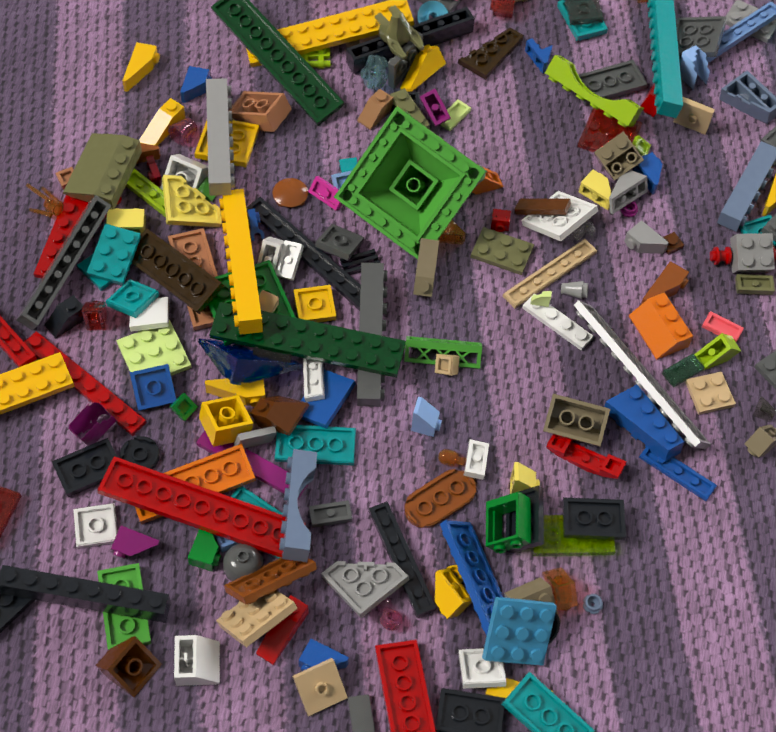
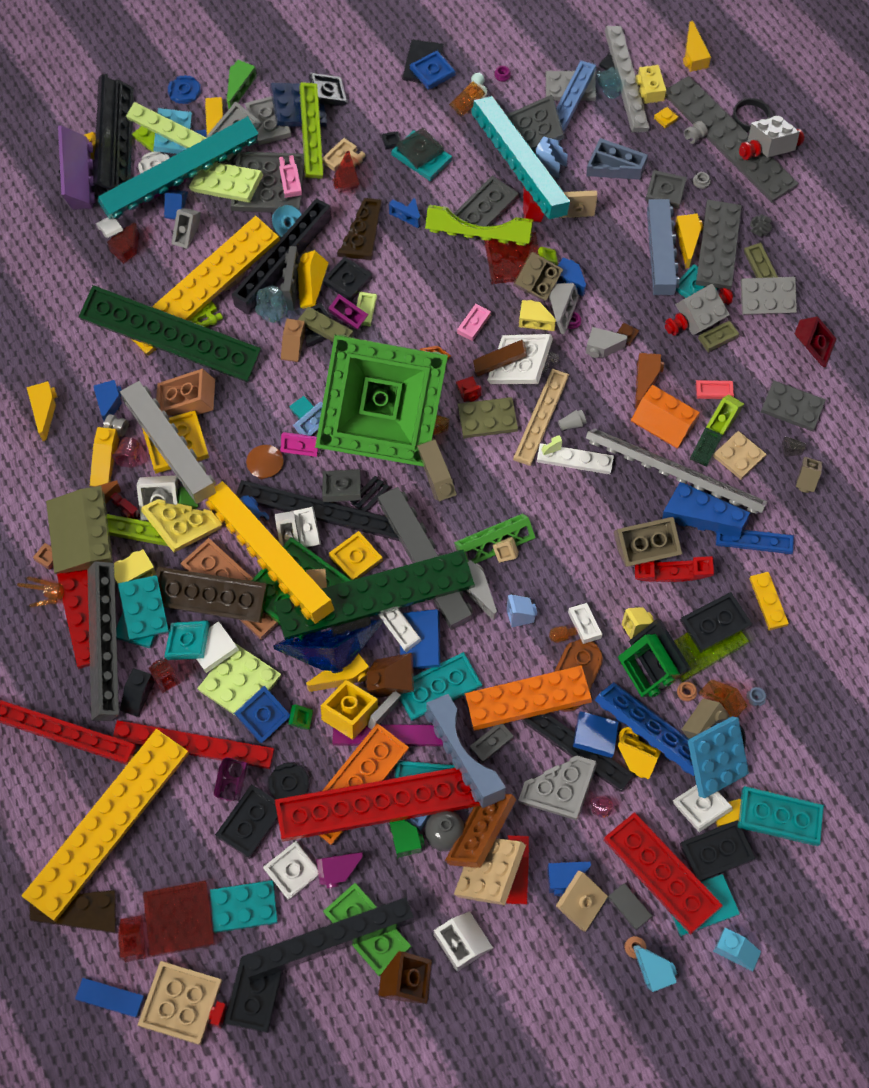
camera: 25 degrees left, 5 degrees up
olive piece [375,5,424,60] -> none
none -> light grey wheel [103,414,129,437]
none -> teal plate [210,880,278,933]
none -> black plate [323,256,372,302]
none -> bright pink plate [457,304,491,341]
none -> light grey slope [463,560,497,621]
none -> orange plate [465,665,592,731]
none -> blue tile [573,711,618,758]
none -> nougat plate [677,682,697,702]
none -> yellow plate [749,572,789,630]

